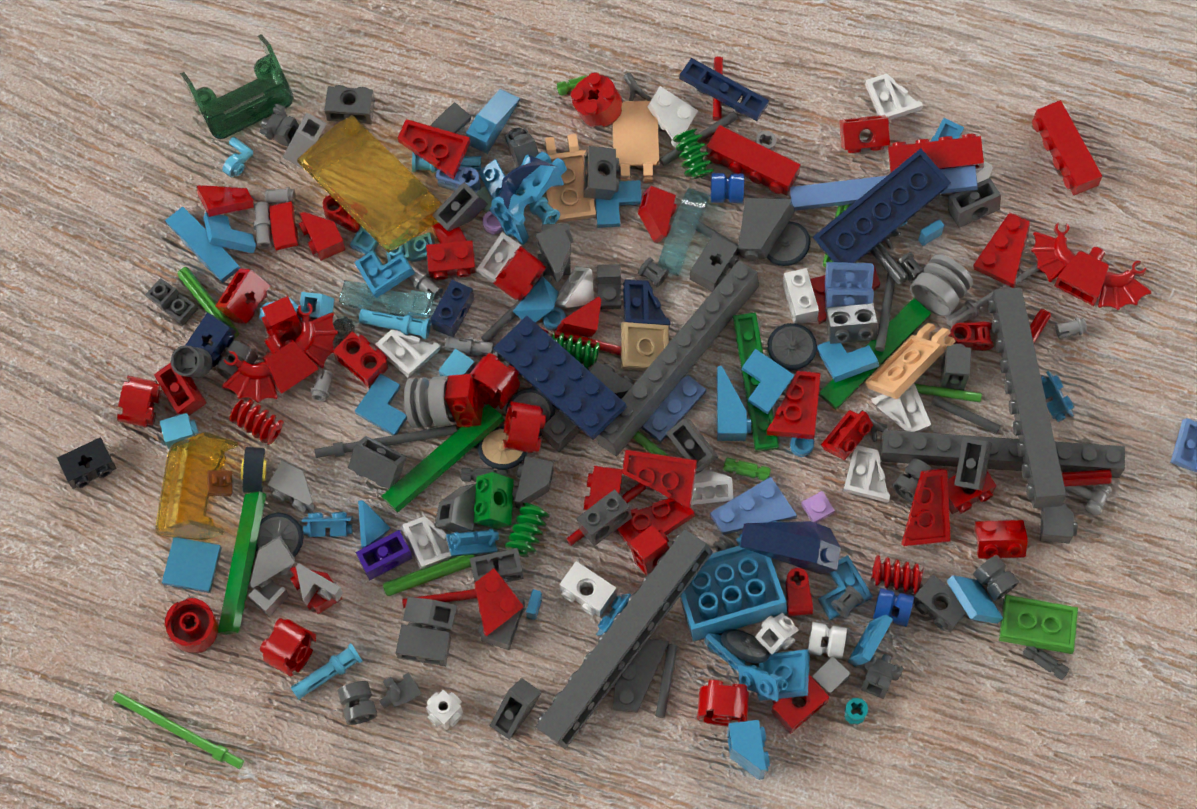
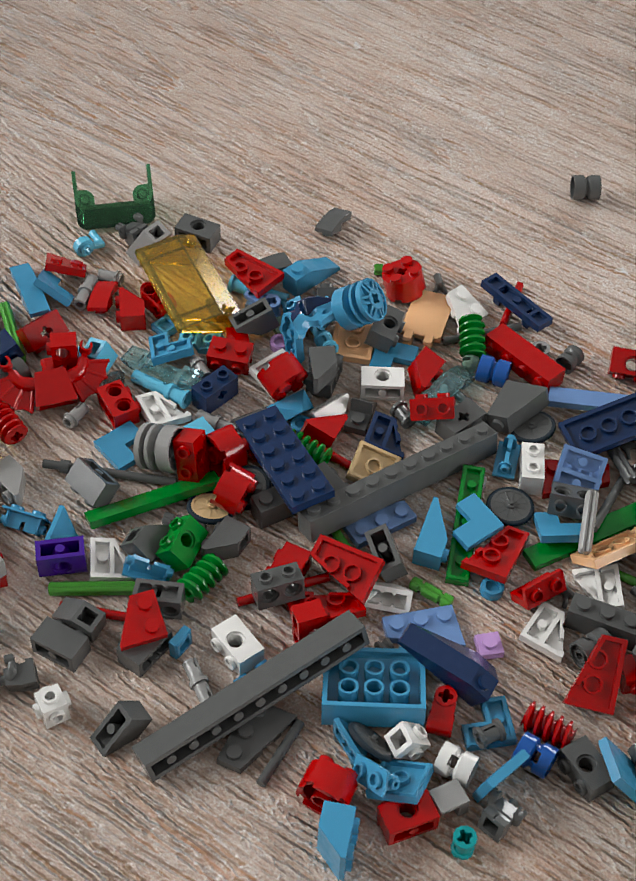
camera: 15 degrees right, 20 degrees down
none -> light grey pin [182,657,213,703]
none -> dark grey slope [315,207,352,237]
none -> dark azure wheel [331,278,387,331]
none -> white brick [360,366,405,401]
none -> red bracket [409,393,456,421]
none -> sand green hinge [462,354,479,373]
none -> dark azure hinge [492,434,521,480]
none -> dark grey wheel [556,345,585,374]
none -> light grey axle [578,490,599,555]

